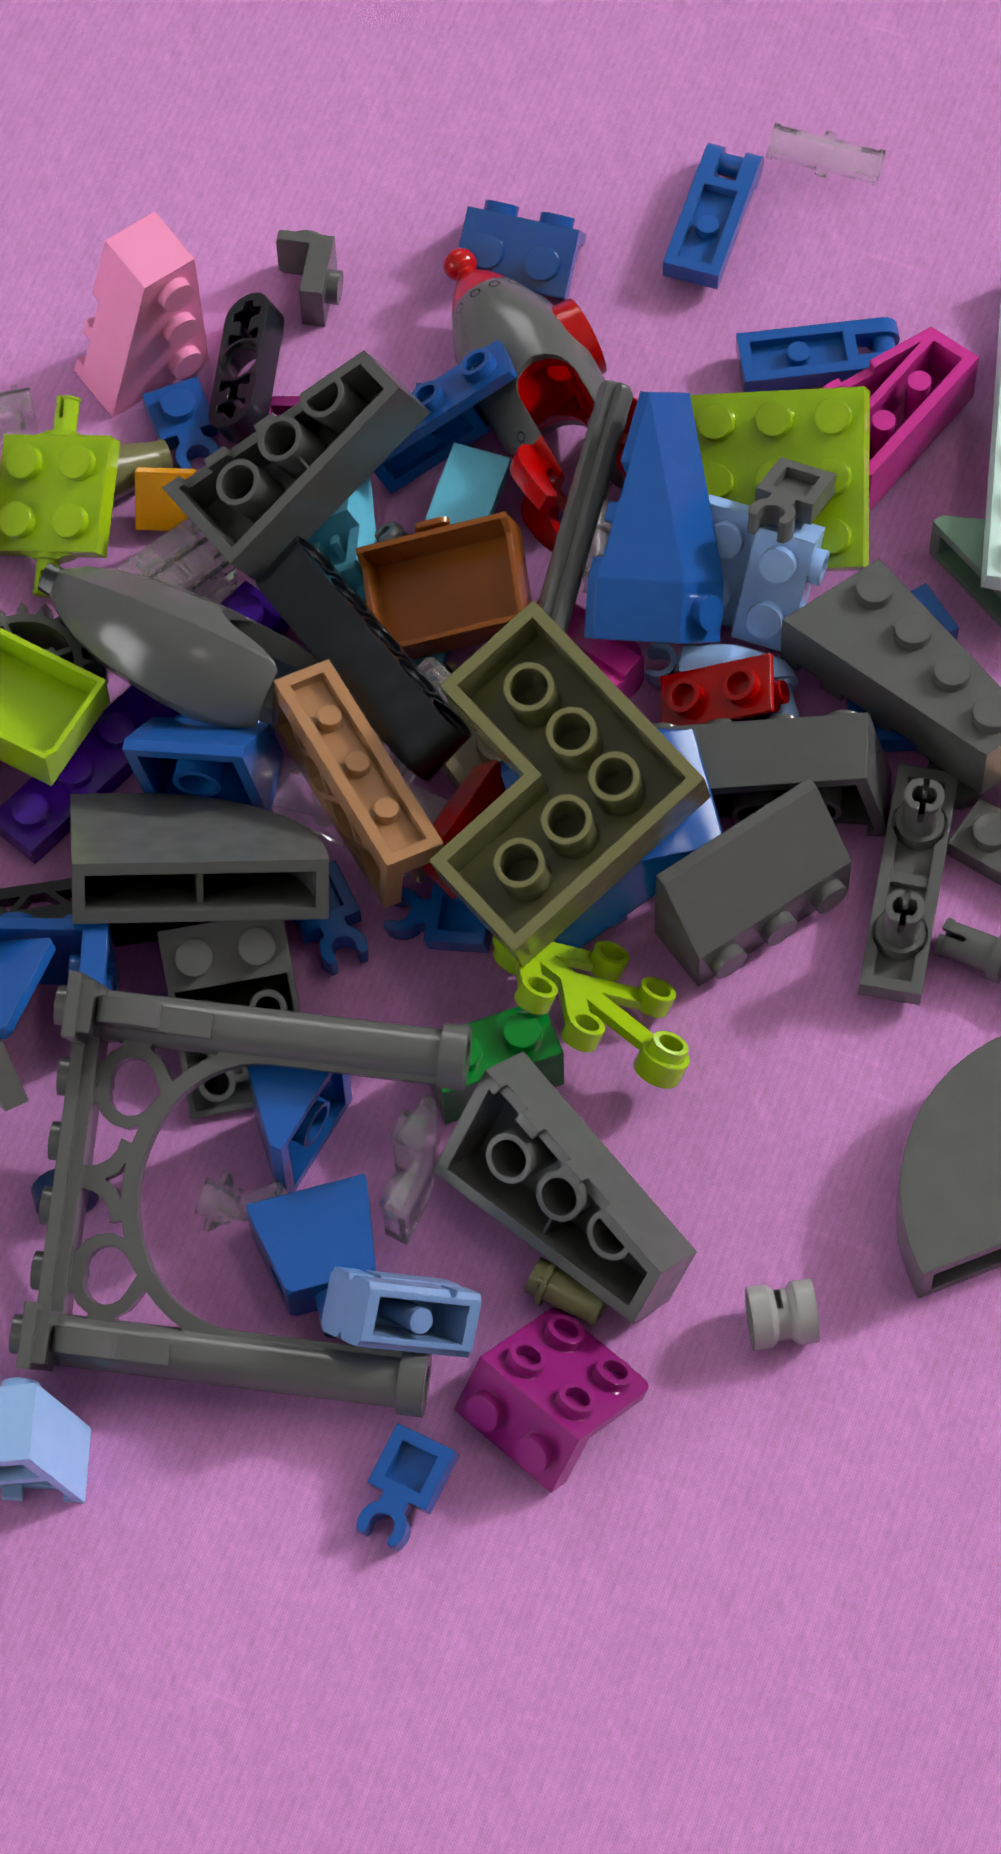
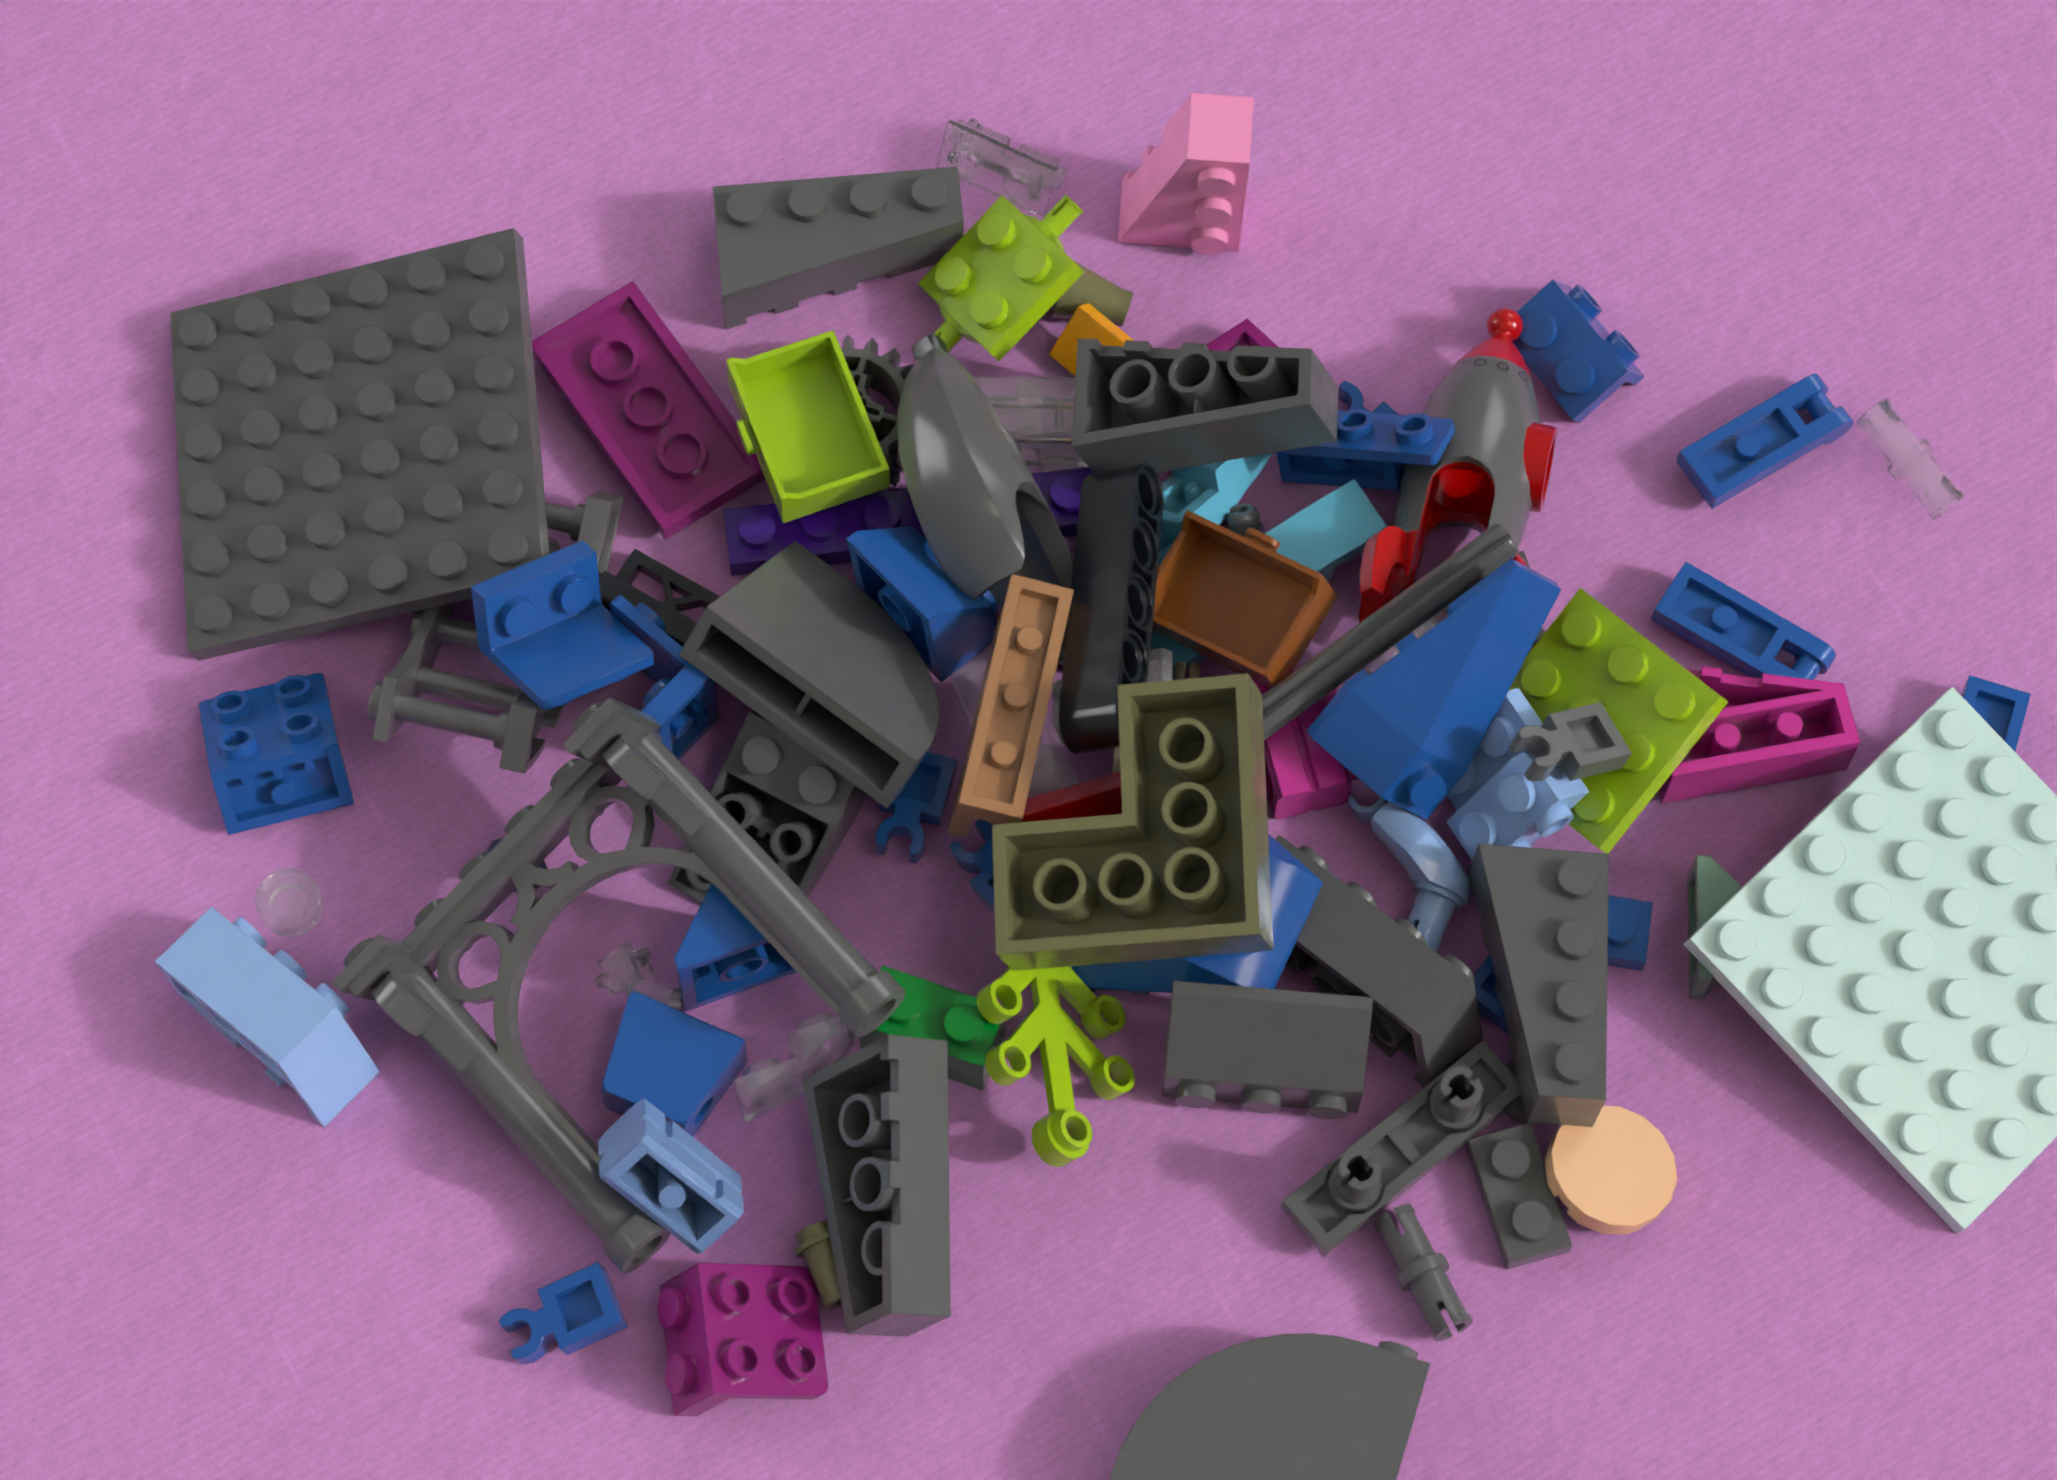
camera: 35 degrees right, 5 degrees up
blue plate [142,377,219,469] -> none
black beam [208,292,284,444] -> none
dark grey bracket [276,230,343,327] -> none
red hinge [660,653,790,726] -> none
light grey wheel [744,1278,820,1351] -> none

